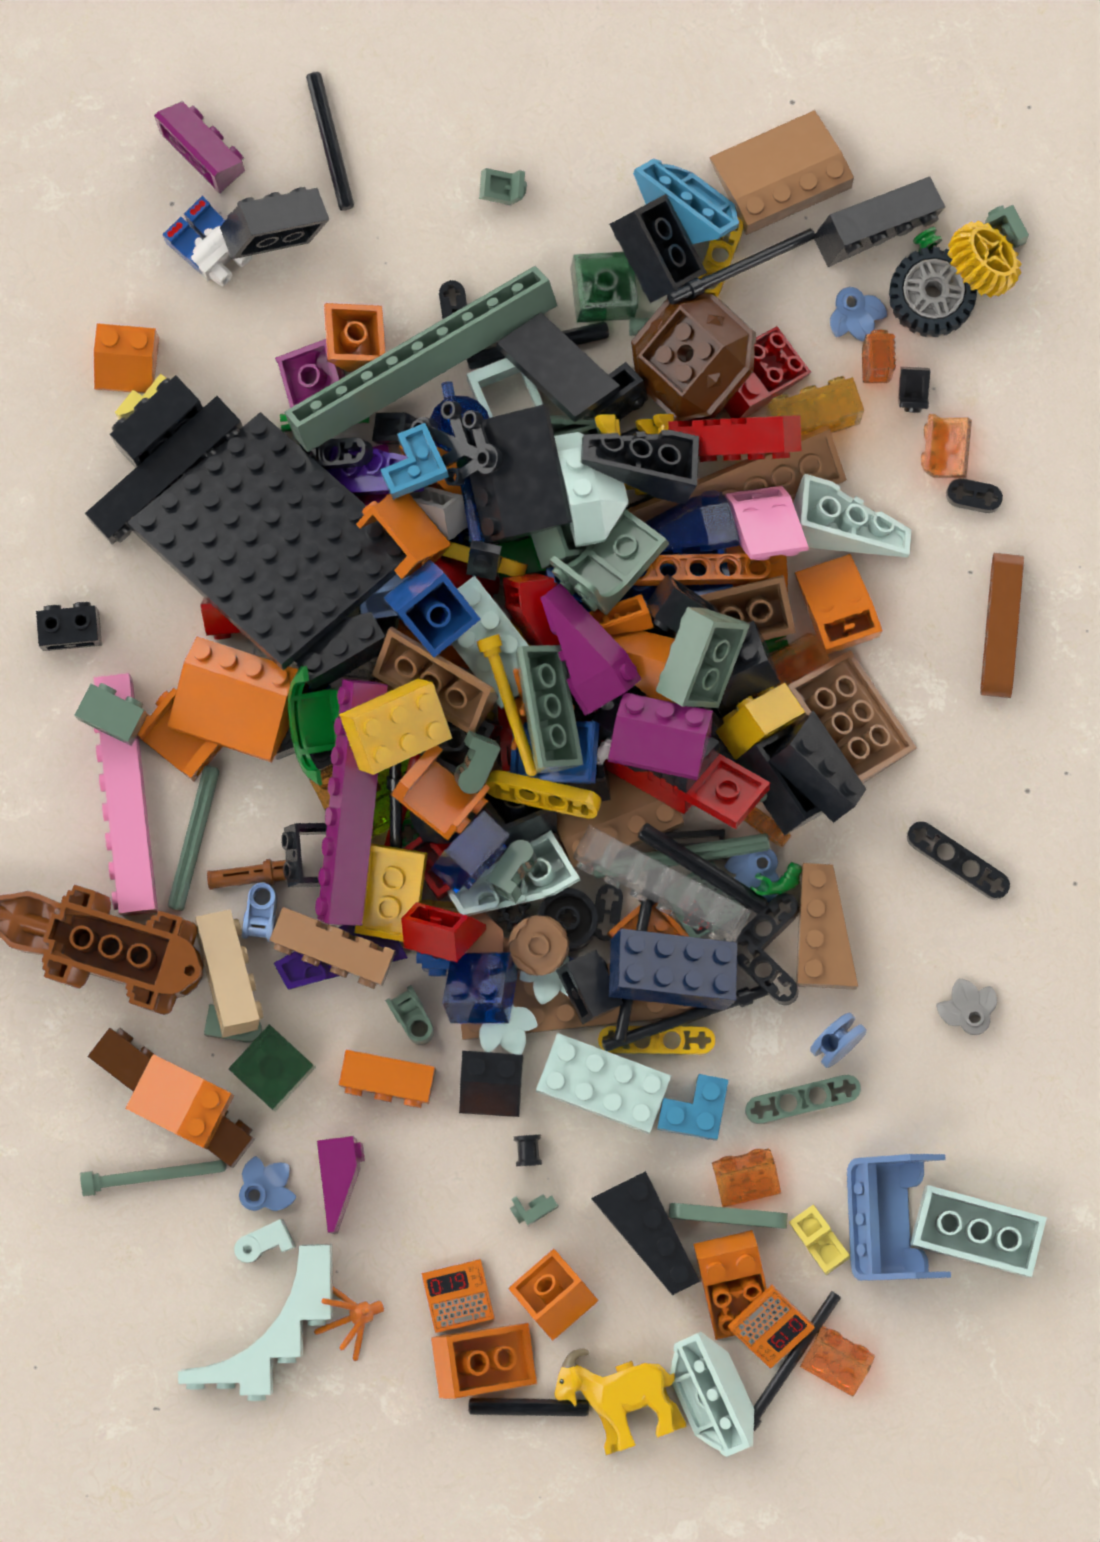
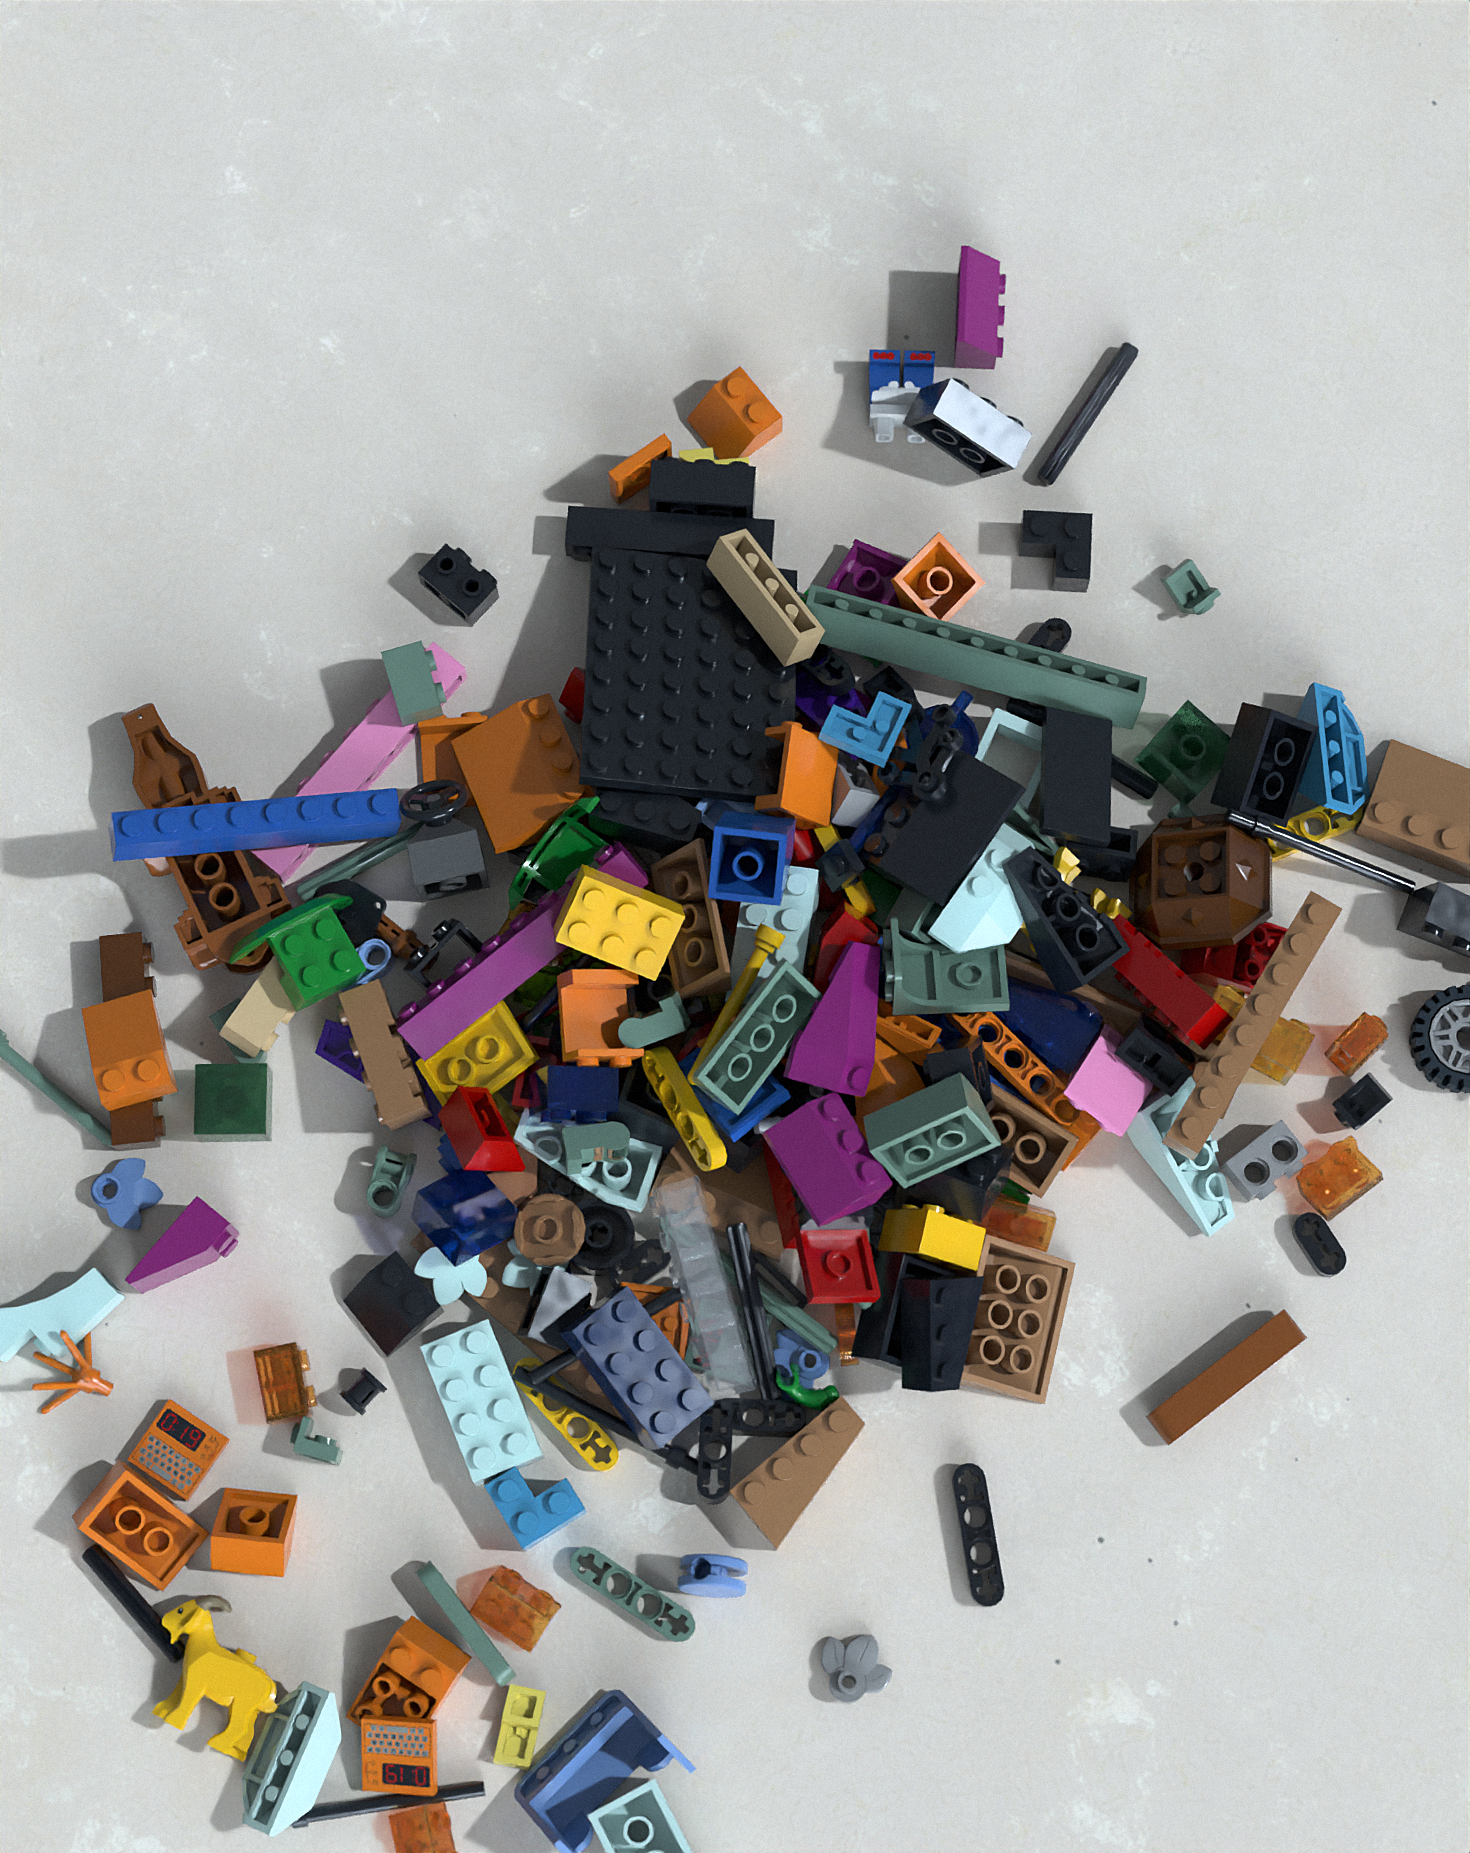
camera: 45 degrees right, 5 degrees down
light aqua leg [234,1219,296,1263] -> none
orange brick [339,1049,436,1108] -> none
black wedge [591,1171,700,1295] -> none
orange slope [794,554,883,656] -> none
medium blue plate [830,287,887,343] -> none
none -> blue brick [108,788,402,862]
none -> green piece [228,893,367,1012]
none -> clear orange brick [253,1342,318,1426]
none -> black piece [317,879,387,949]
none -> dark grey piece [399,780,490,902]
none -> orange tile [608,433,672,505]
none -> tan brick [706,528,825,667]
none -> black brick [1019,510,1093,593]
none -> black brick [1114,1012,1200,1098]
none -> medium nougat brick [1162,891,1342,1161]
none -> light grey brick [1221,1120,1308,1202]

